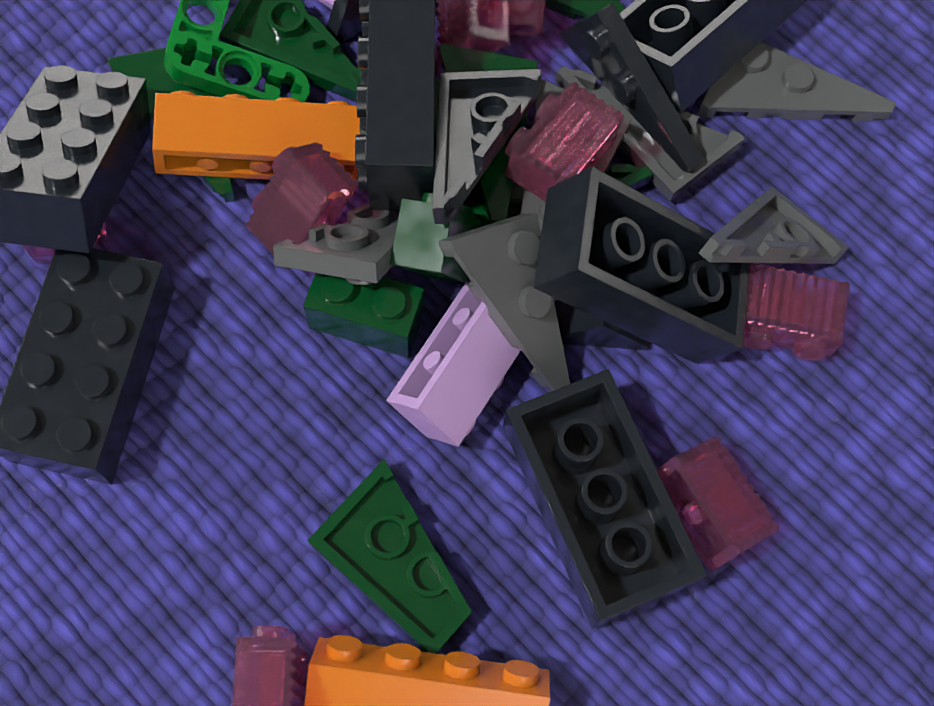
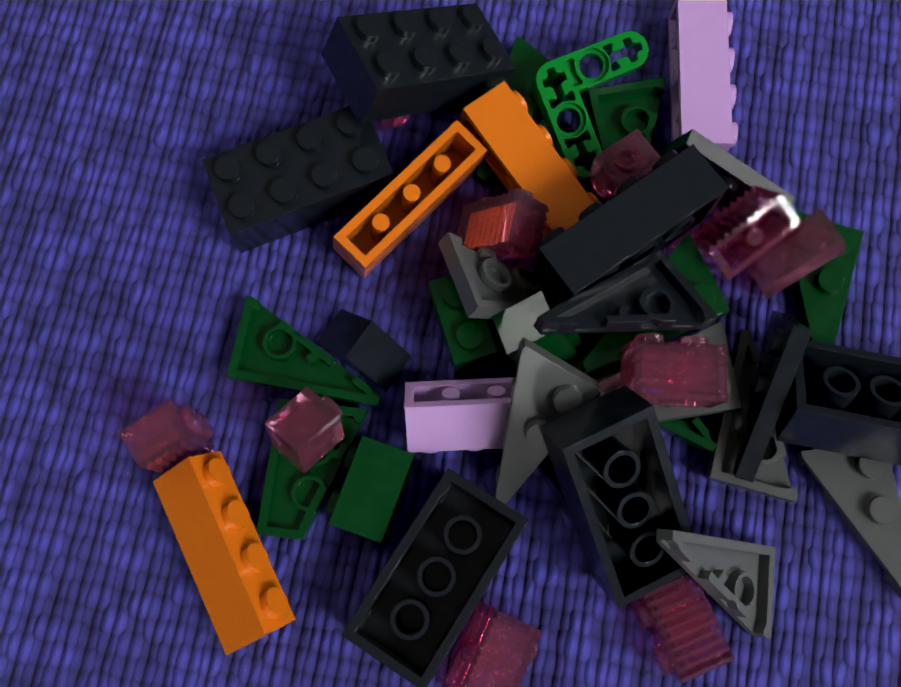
camera: 60 degrees right, 5 degrees up
none -> dark green wing [226,296,382,408]
none -> clear pink brick [265,387,345,473]
none -> black slope [316,309,411,392]
none -> dark green brick [326,436,416,544]
none -> orange brick [333,120,487,279]
none -> clear pink brick [589,129,661,201]

